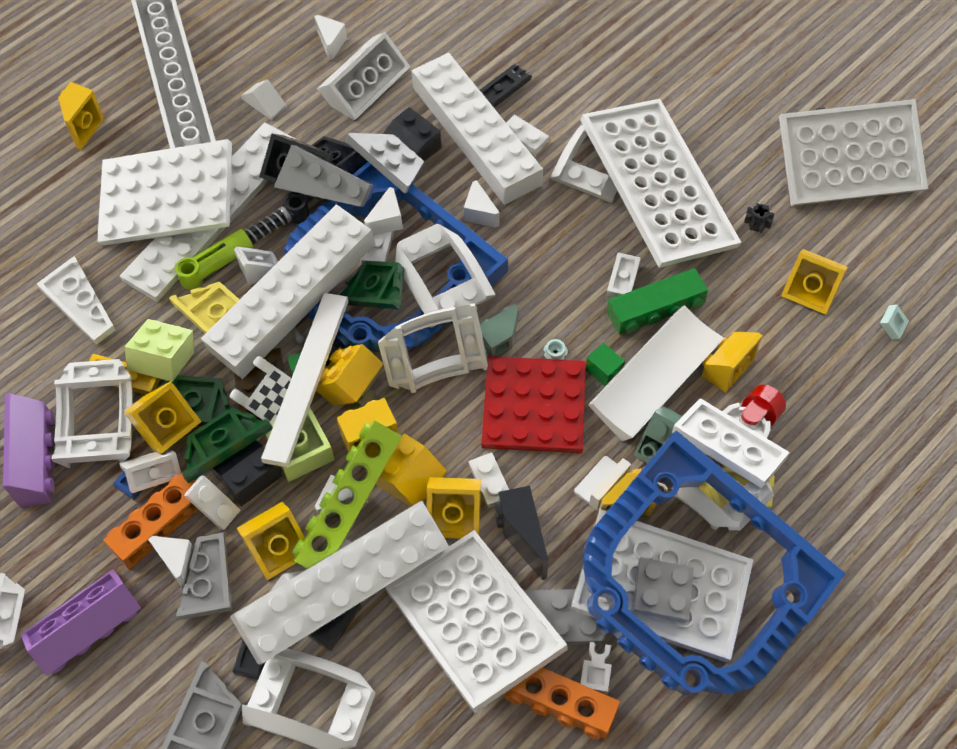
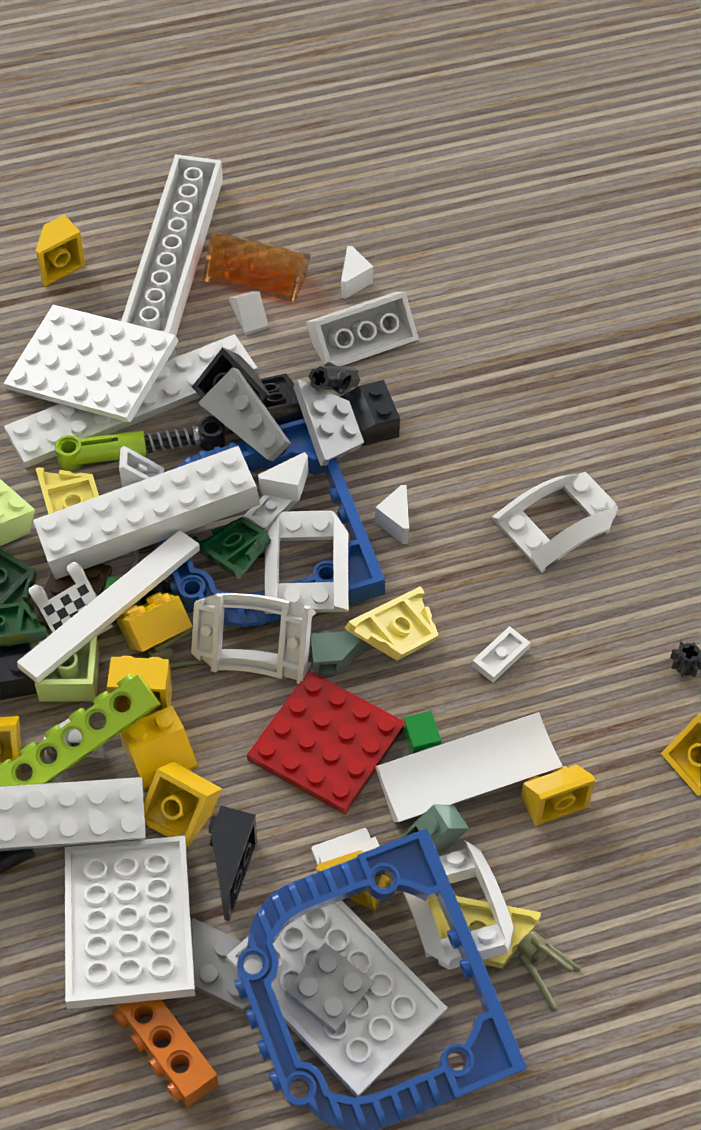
camera: 25 degrees right, 5 degrees down
white brick [411,53,543,205] -> none
white plate [468,452,509,509] -> none
black hinge [480,63,532,108] -> none
white plate [506,115,549,155] -> none
light aqua plate [544,339,568,360] -> none
white piece [580,99,741,268] -> none
white plate [580,642,612,695] -> none
green brick [607,268,708,335] -> none
white plate [672,385,789,488] -> none
none -> clear orange slope [202,232,311,302]
none -> black piece [308,362,361,394]
none -> light yellow wing [345,587,438,661]
none -> olive plant [518,931,581,1011]

